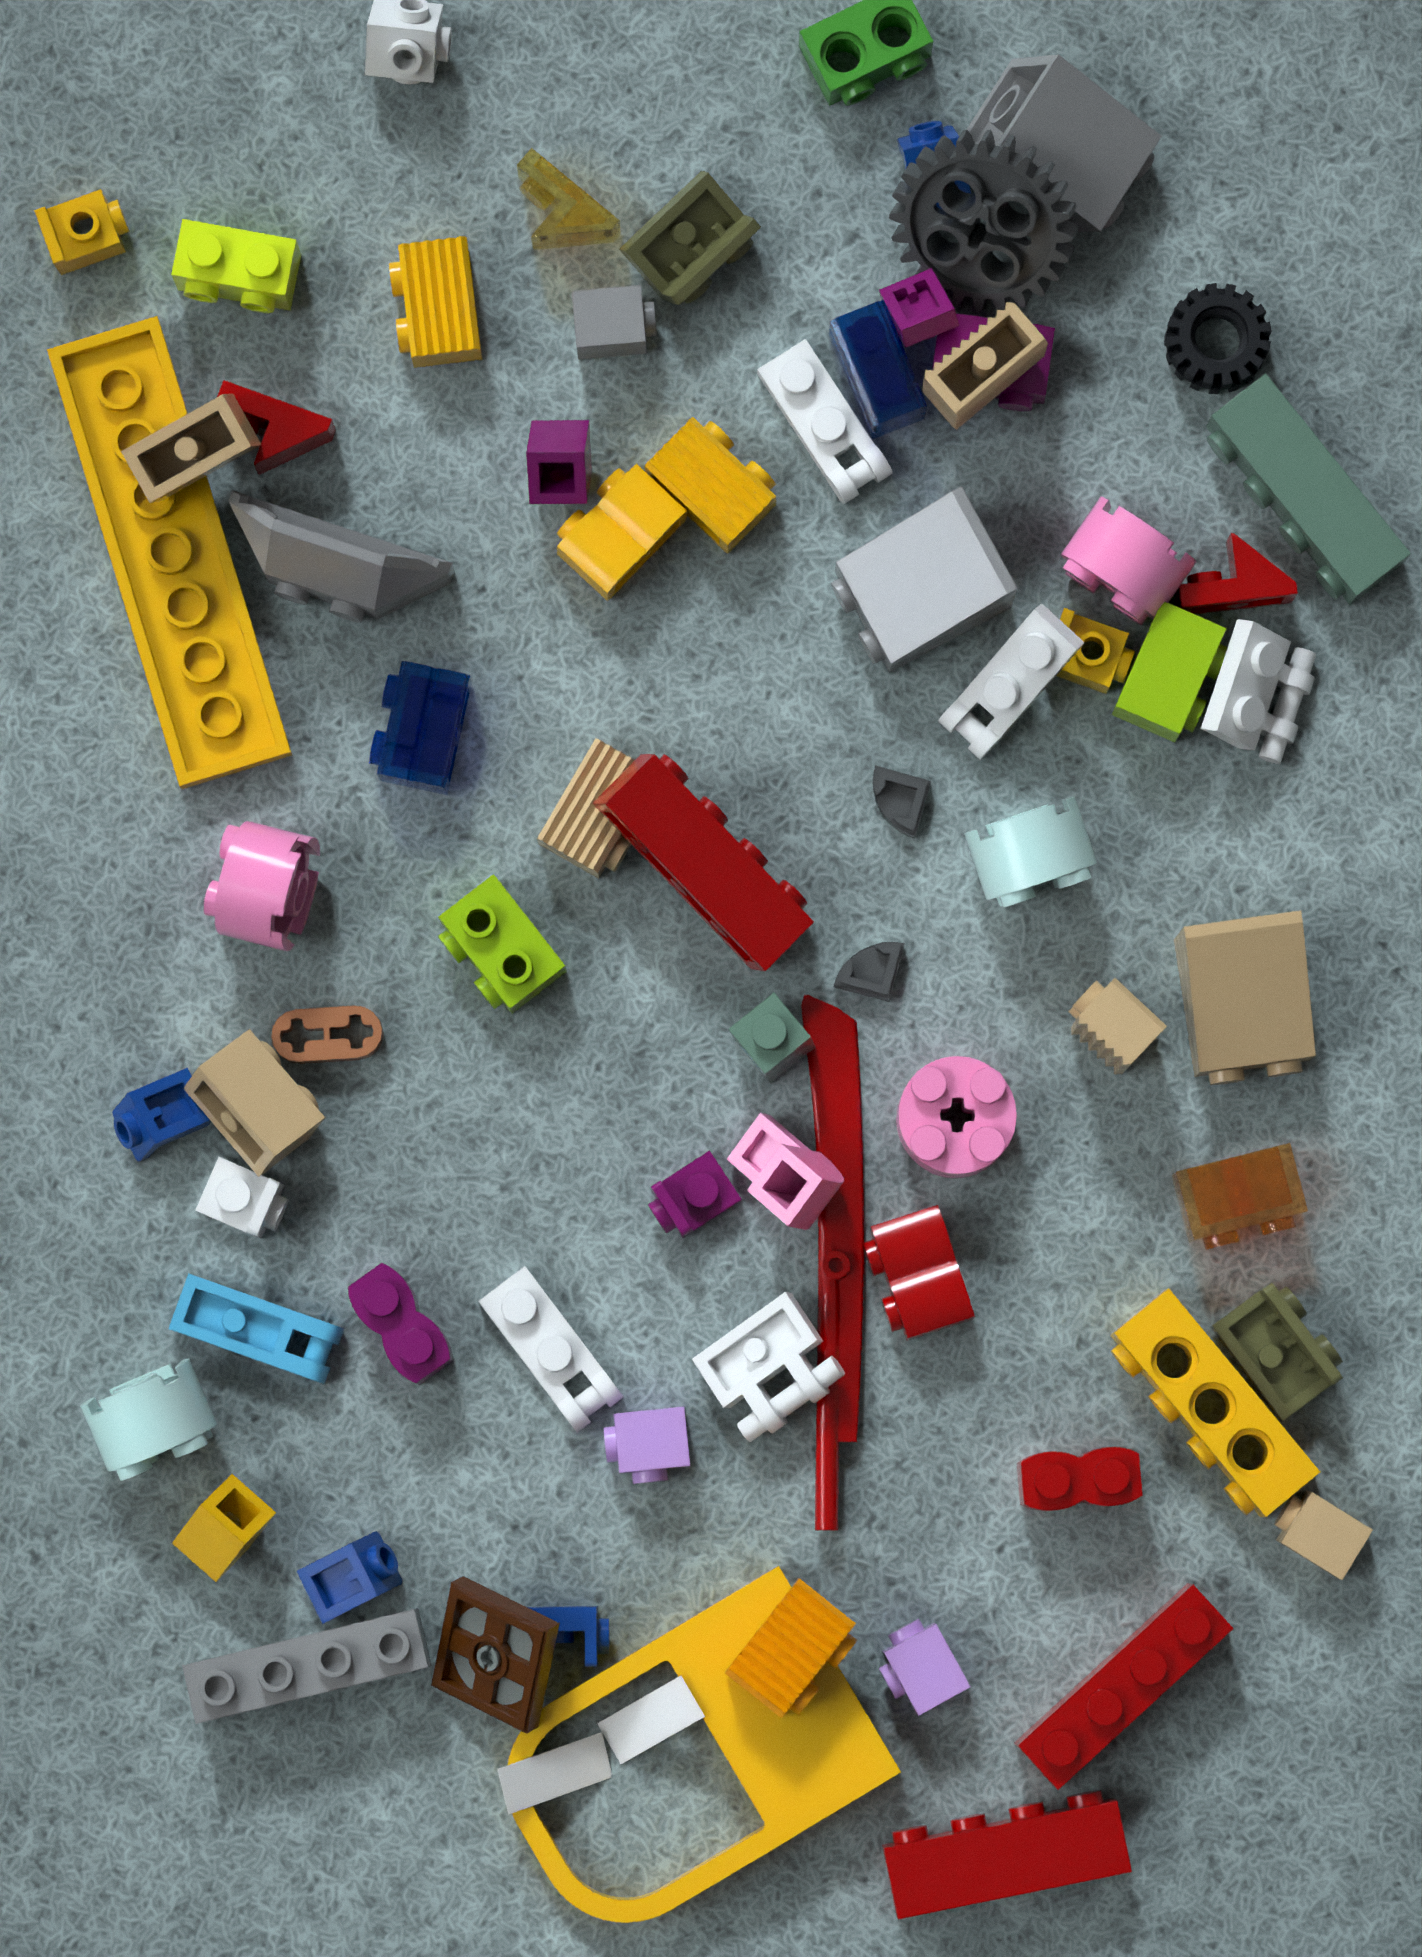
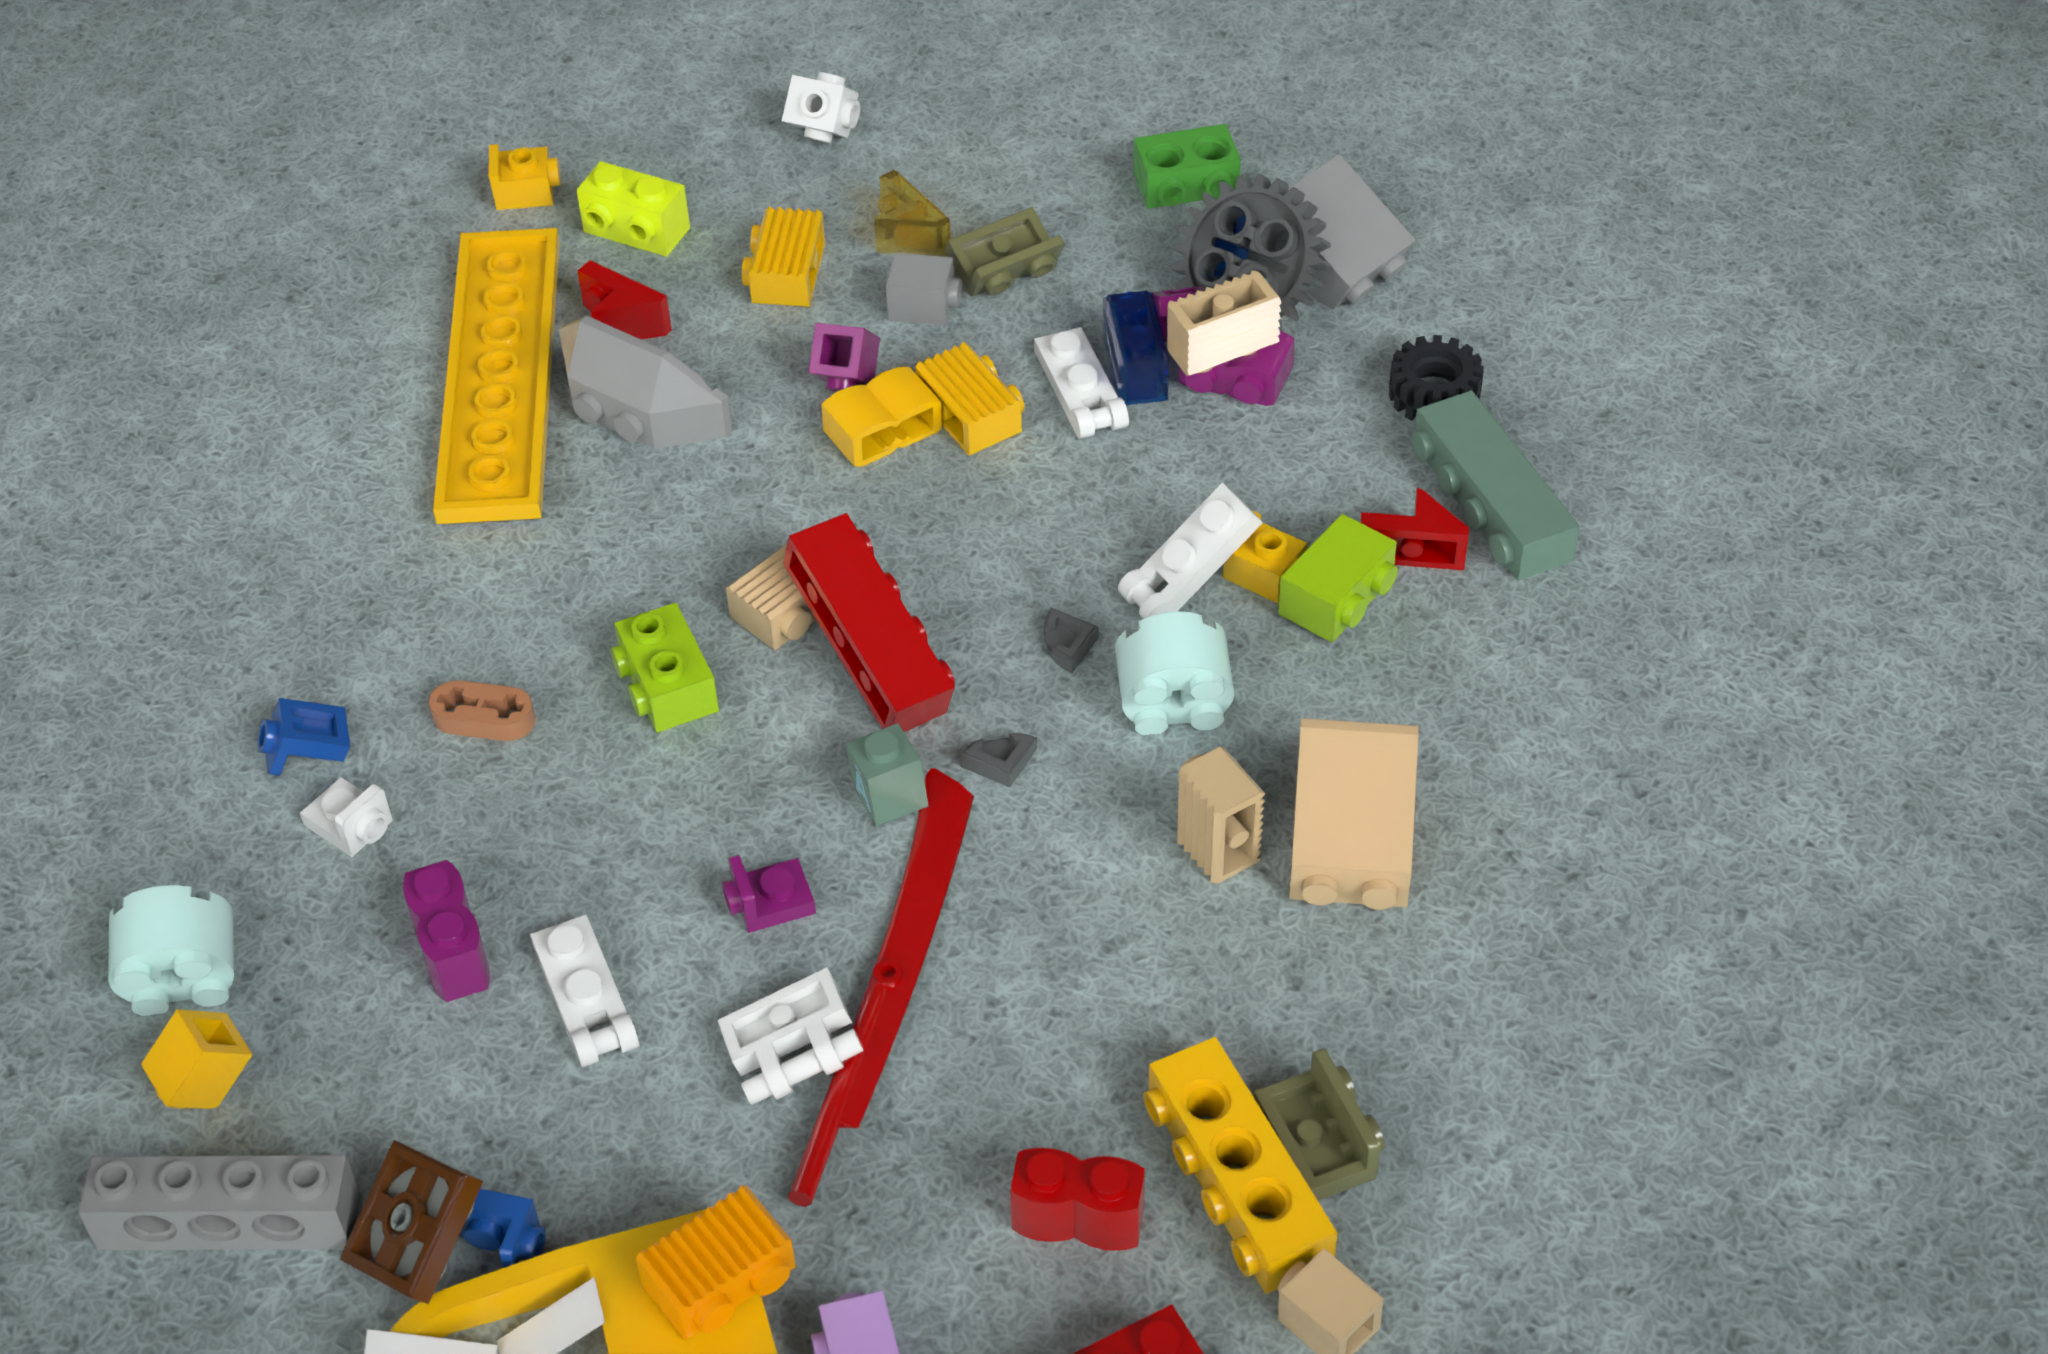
camera: 15 degrees right, 35 degrees down
tan brick [121,394,261,503] -> none
medium azure plate [168,1273,344,1384] -> none
tan brick [183,1029,325,1177] -> none
bright pink brick [204,821,320,951] -> none
blue bracket [297,1531,402,1624] -> none
clear blue brick [369,661,472,795] -> none
lavender brick [604,1407,690,1484] -> none
bright pink brick [727,1113,844,1230] -> none
slope [831,486,1018,673] -> none
red brick [863,1205,975,1341] -> none
bright pink brick [896,1056,1017,1178] -> none
bright pink brick [1061,497,1196,626] -> none
clear orange brick [1171,1143,1308,1250] -> none
white plate [1201,619,1316,764] -> none

